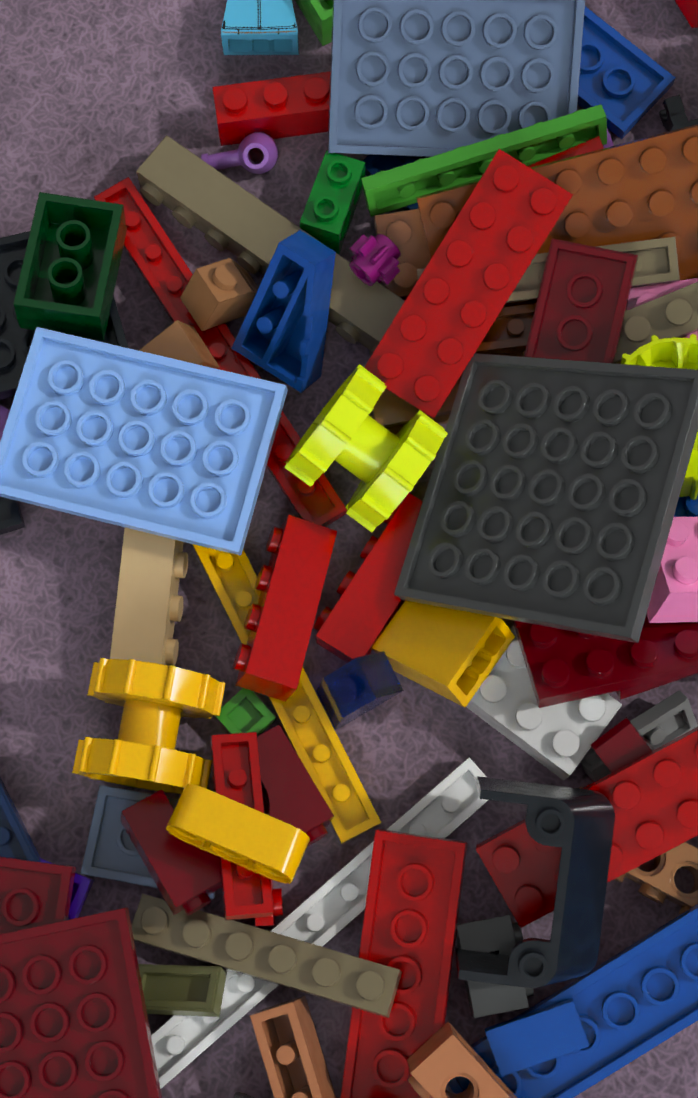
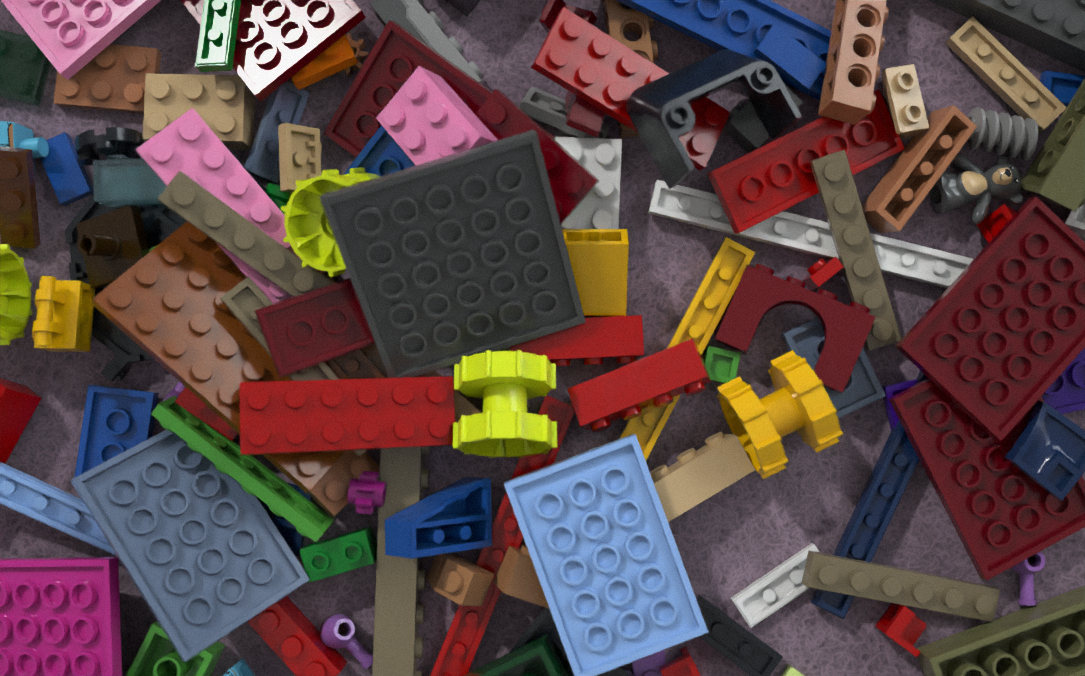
camera: 125 degrees left, 10 degrees up
olive tile [138,964,227,1017] -> none
yellow beam [166,784,310,884] -> none
red plate [210,732,273,920] -> none
clear blue slope [316,651,404,730] -> none

